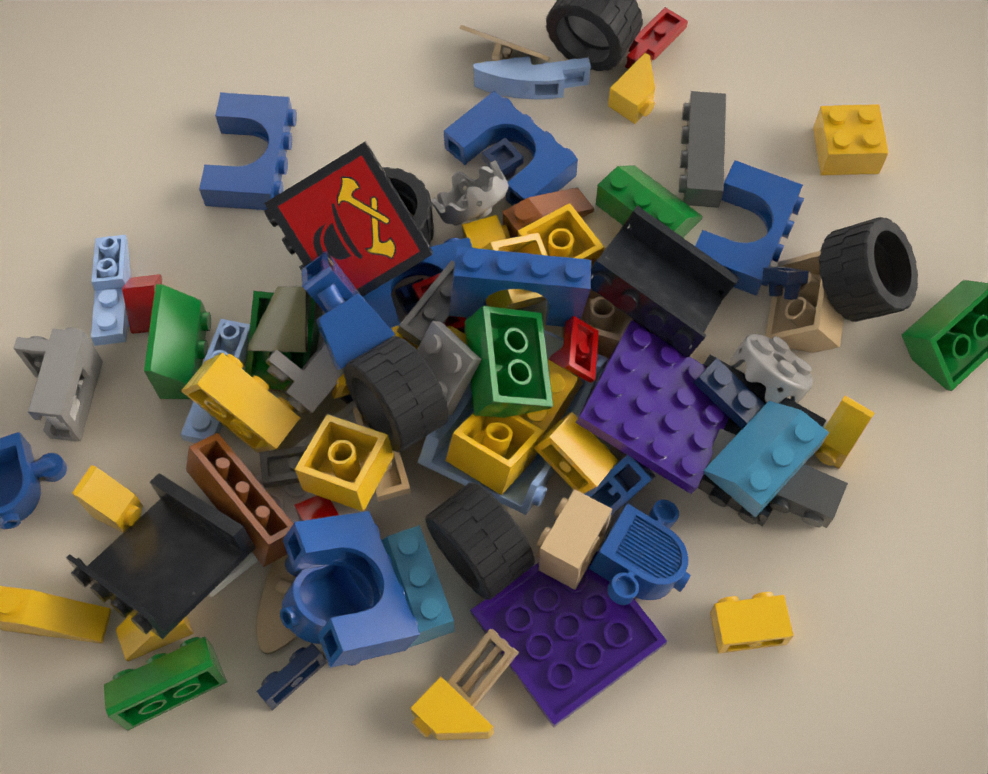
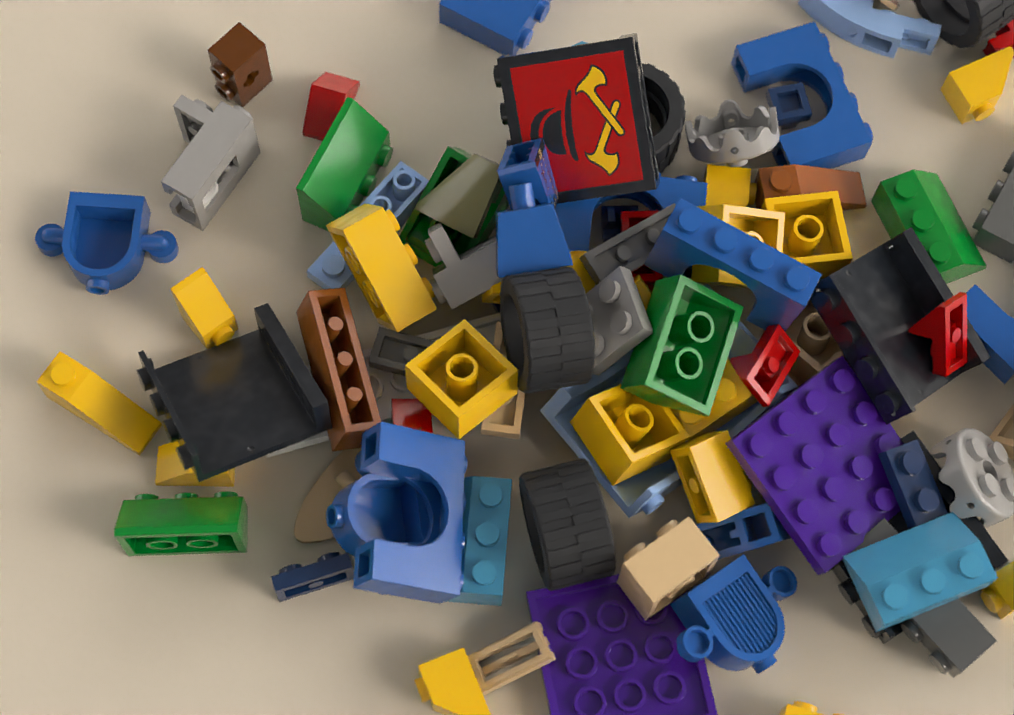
camera: 20 degrees right, 5 degrees up
light blue slope [91,235,131,346] -> none
none -> reddish brown brick [208,22,273,108]
none -> red slope [908,292,967,377]

